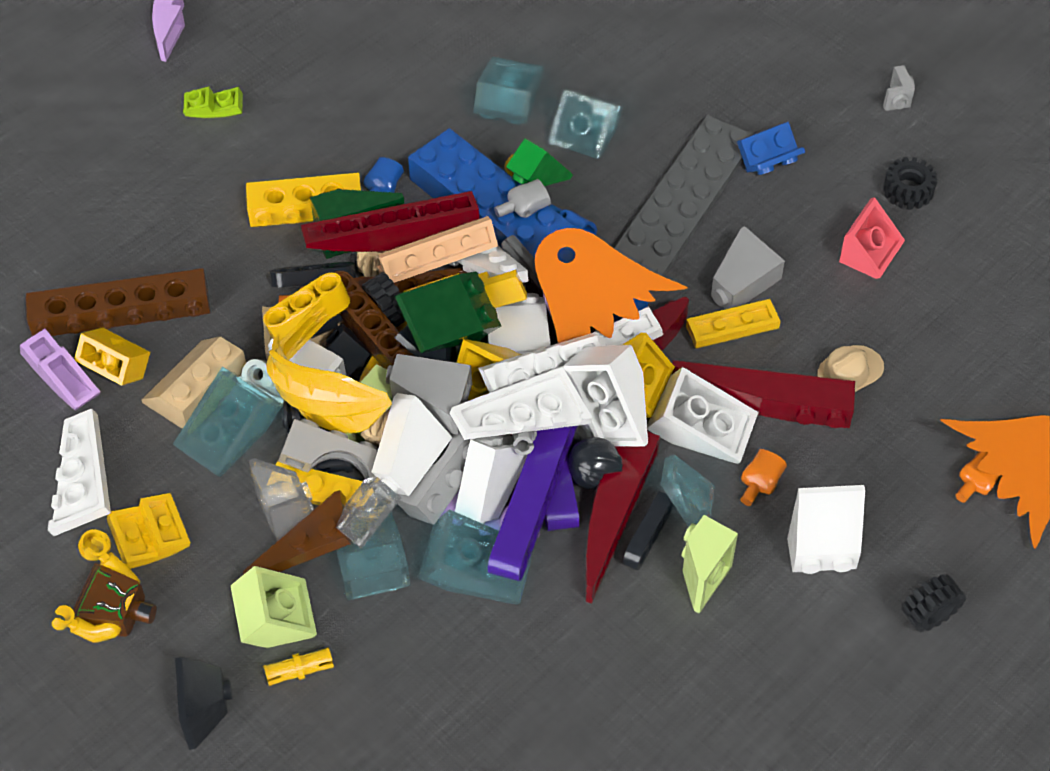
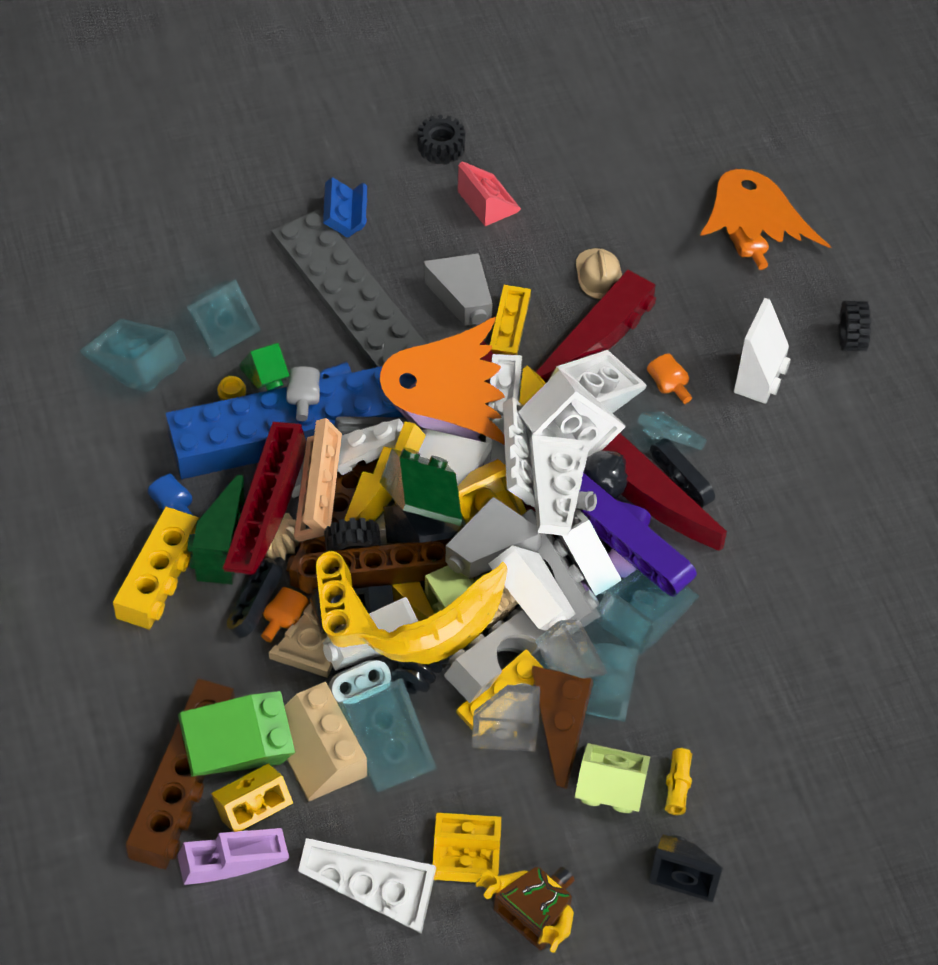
camera: 65 degrees left, 0 degrees up
yellow plate [78,529,111,561] -> none
yellowish green slope [681,515,738,614] -> none
light grey bracket [883,65,915,111] -> none
none -> bright green slope [178,691,295,776]

